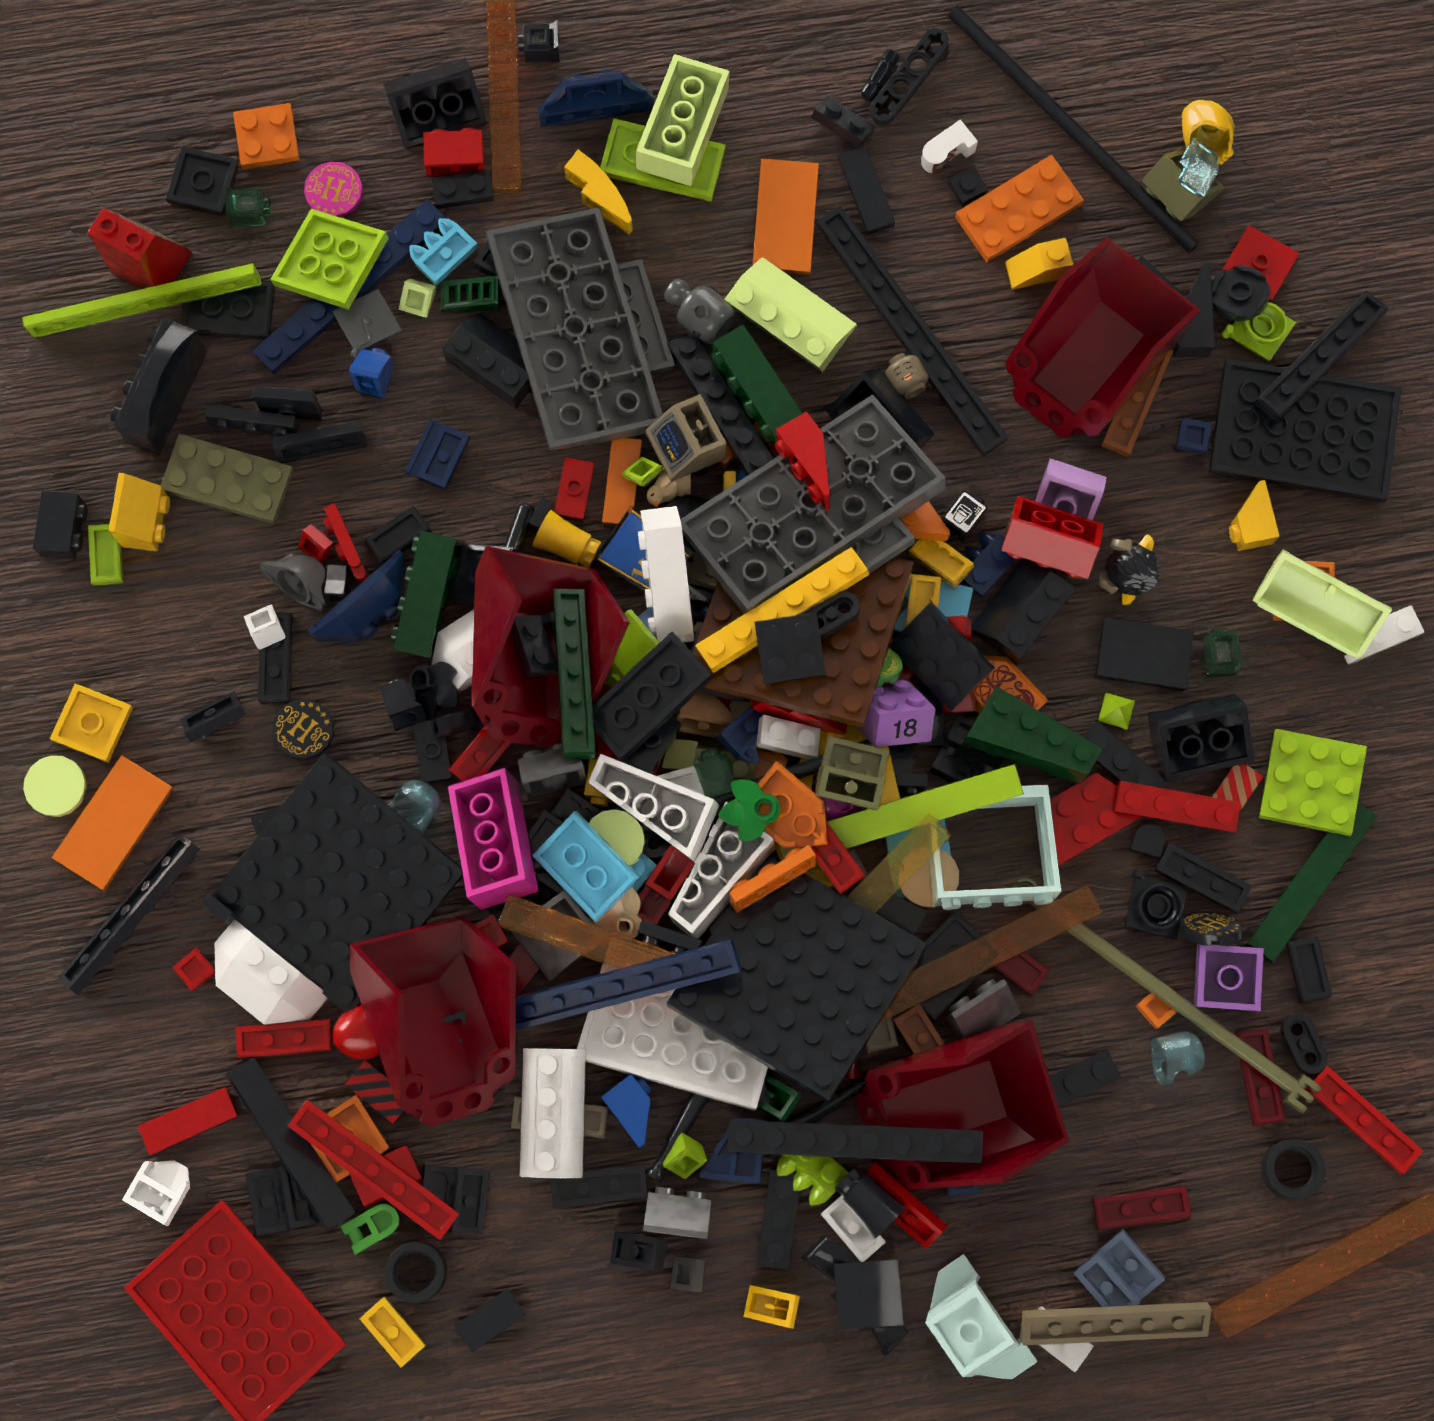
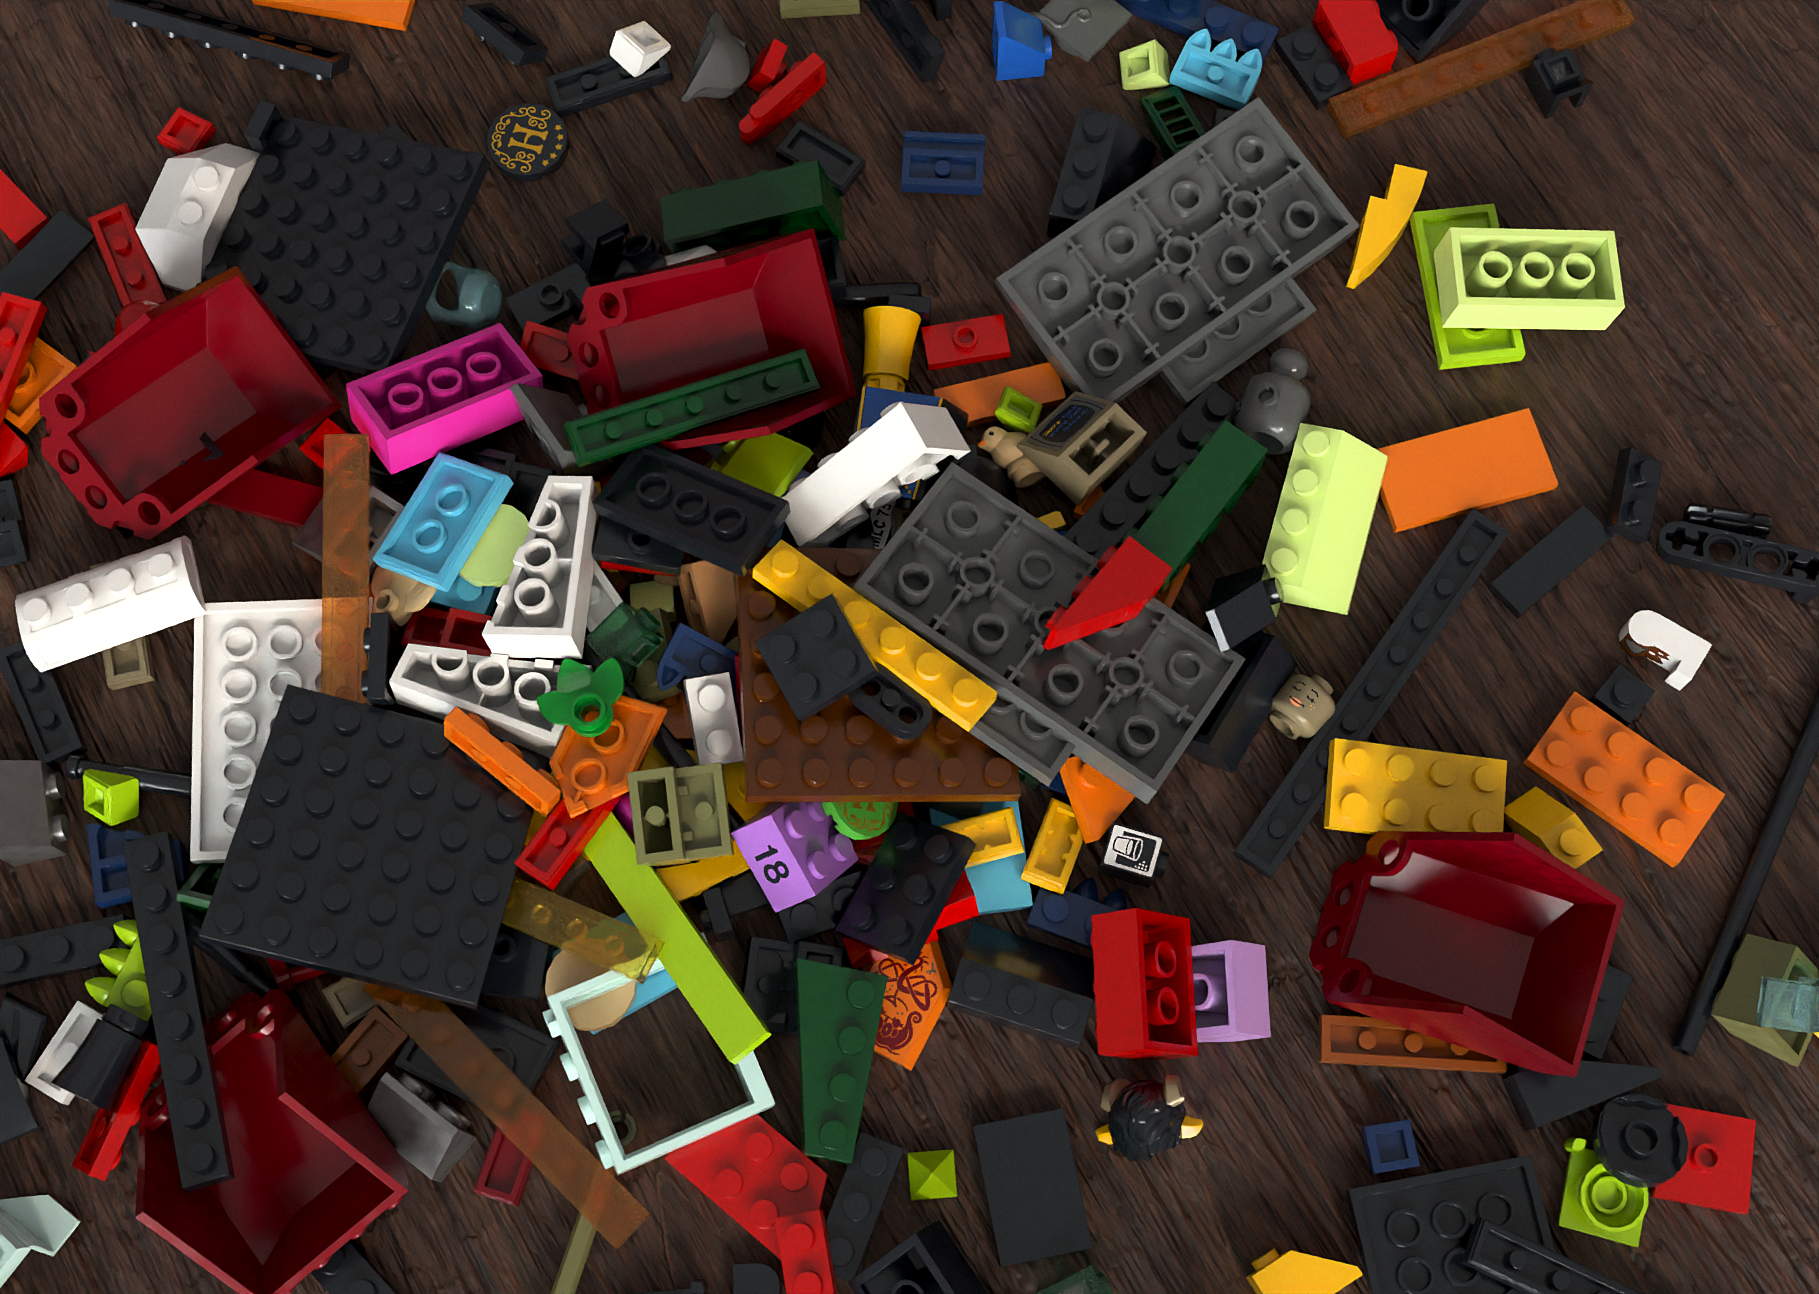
camera: 75 degrees right, 5 degrees down
dark blue wedge [308,550,406,643] -> none
flat silver piece [324,565,349,604] -> none
black plate [511,611,557,678] -> none
dark blue plate [516,939,742,1030] -> none
dark blue wedge [538,70,654,127] -> none
blue slope [601,1074,652,1148] -> none
none -> black slope [1206,564,1284,652]
none -> yellow plate [1324,738,1507,835]

